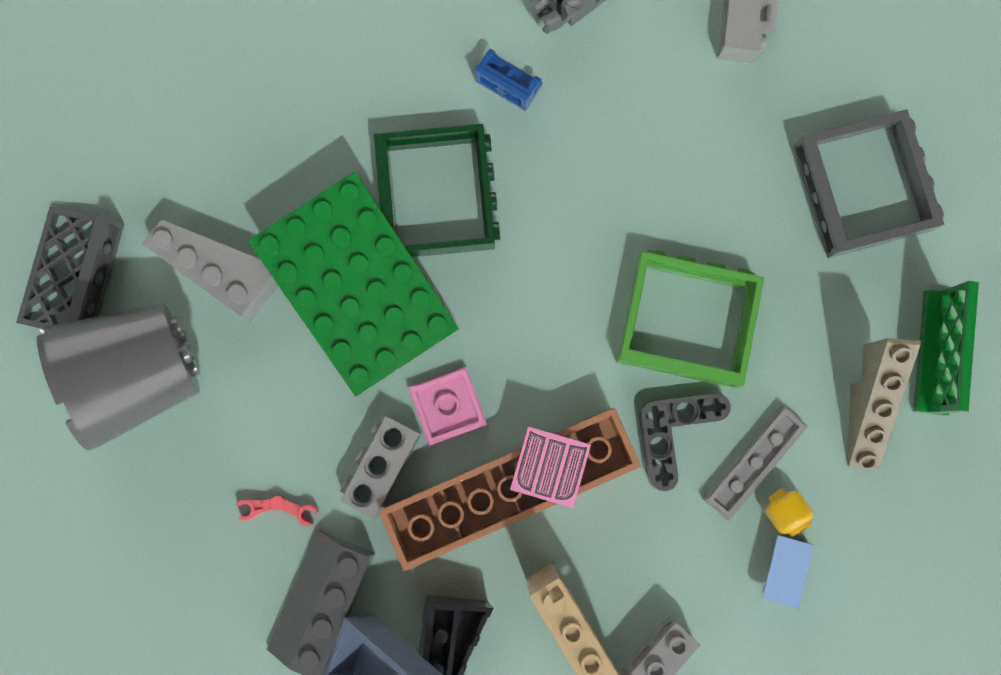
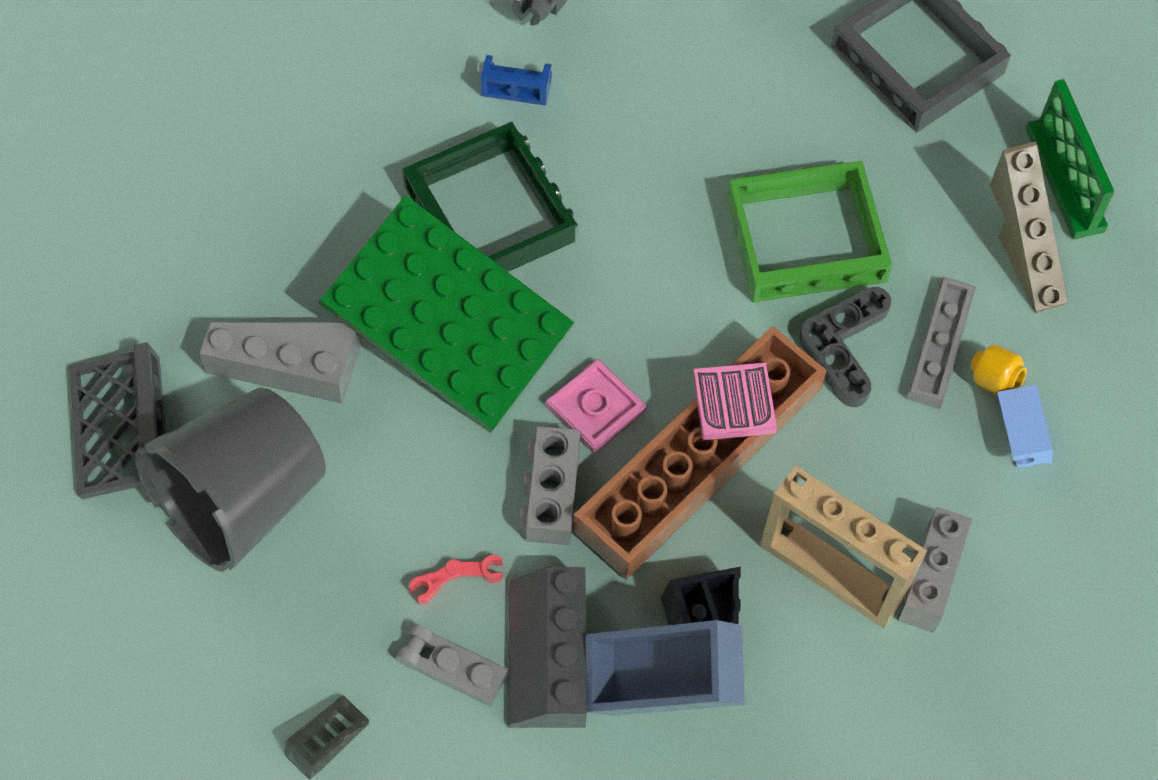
camera: 25 degrees left, 20 degrees down
none -> clear smoke slope [284,695,370,779]
none -> light grey plate [396,624,508,707]

